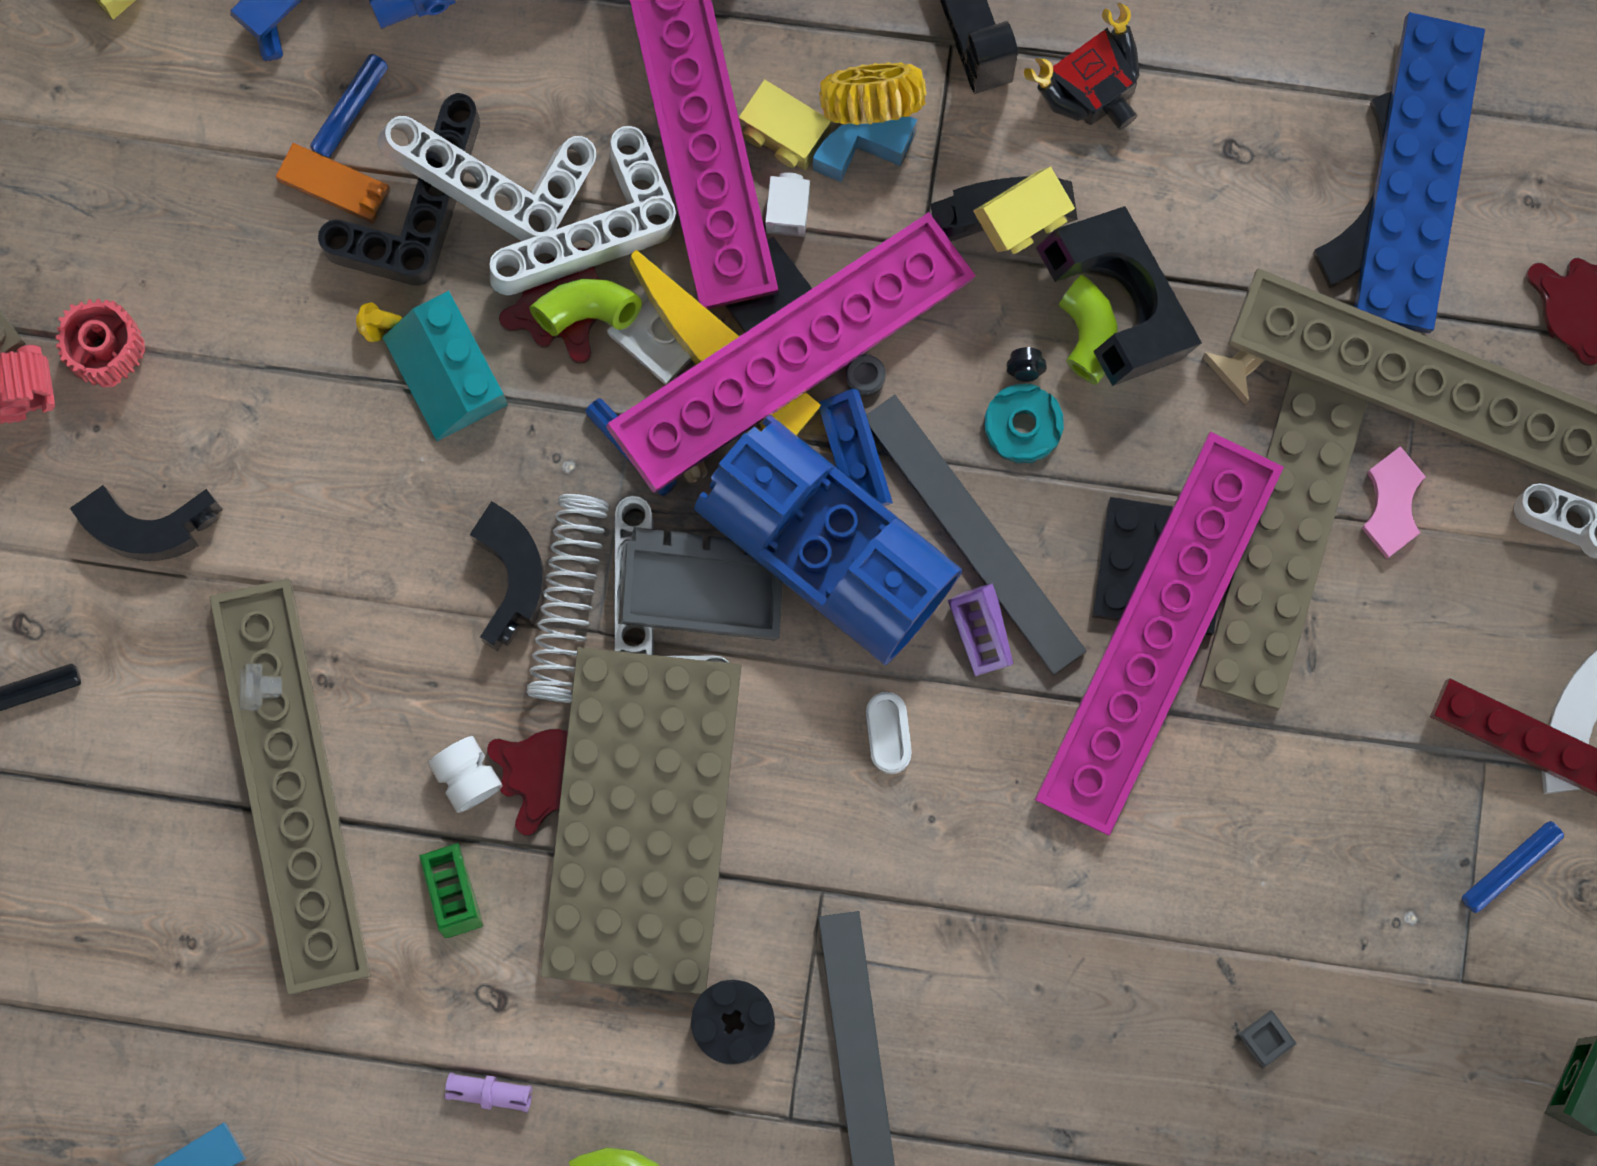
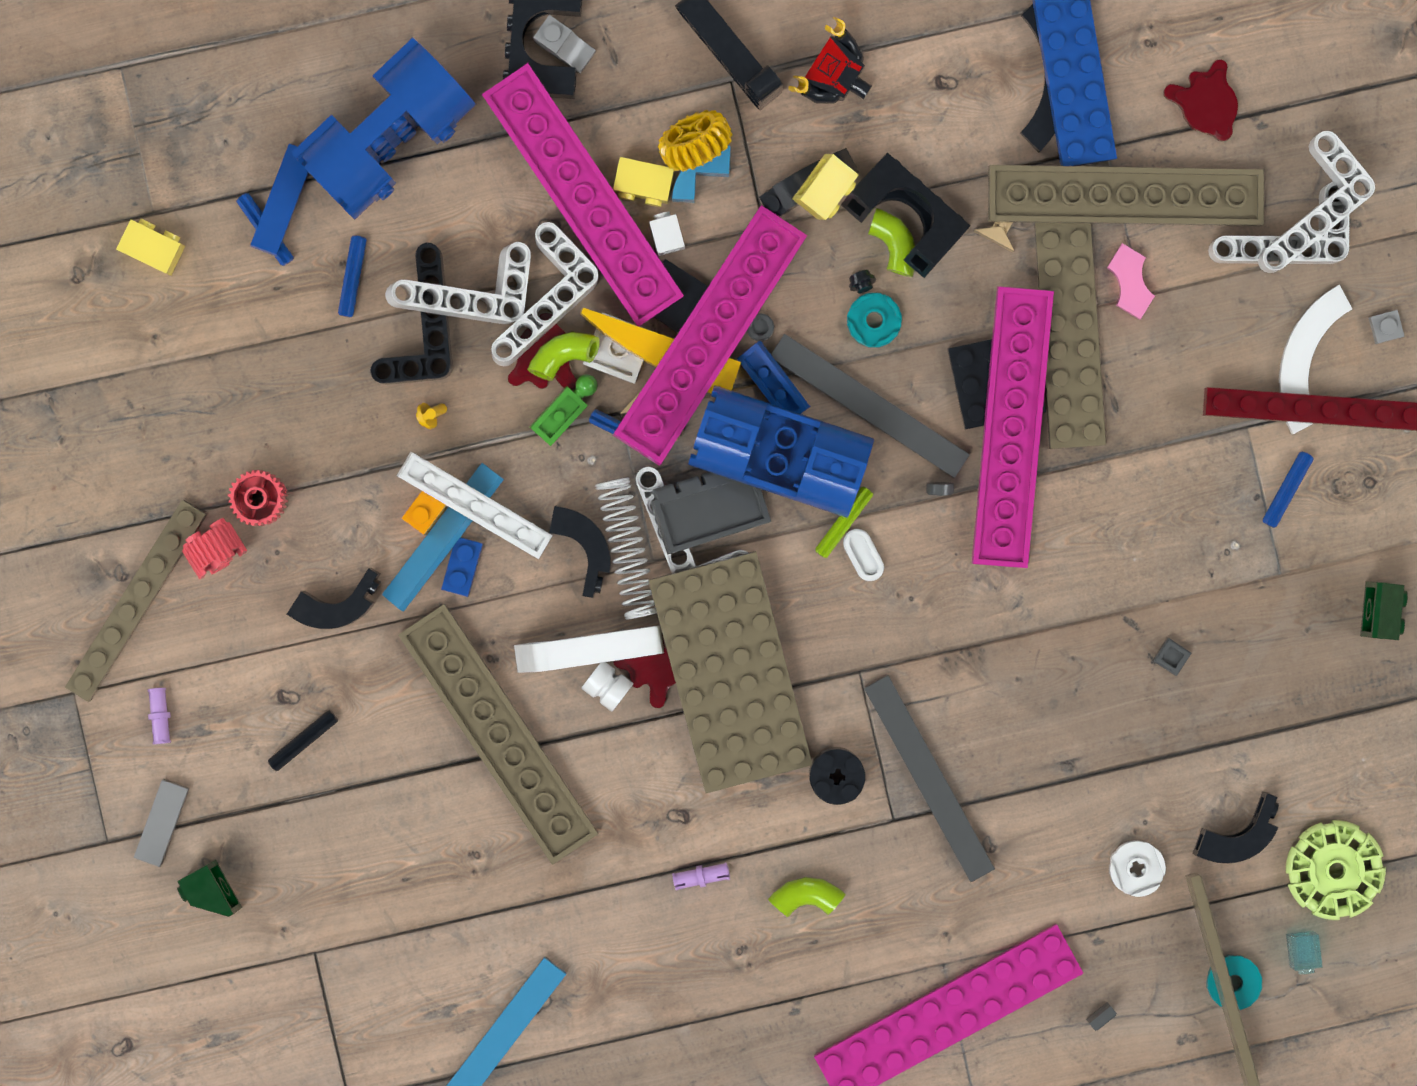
camera: 20 degrees left, 10 degrees up
clear tile [240,664,282,711] -> none
orange hinge [275,143,390,224] -> none
teal slope [382,290,508,442] -> none
green slope [419,843,484,938] -> none
medium lavender slope [948,583,1013,676] -> none
none -> dark azure tile [382,463,504,612]
none -> white tile [397,452,553,559]
none -> light orange brick [401,491,448,535]
none -> blue plate [441,537,483,597]
none -> white beam [514,625,664,673]
none -> bright green plate [529,374,598,446]
none -> lime axle [815,486,873,558]
none -> dark grey tile [926,482,954,496]

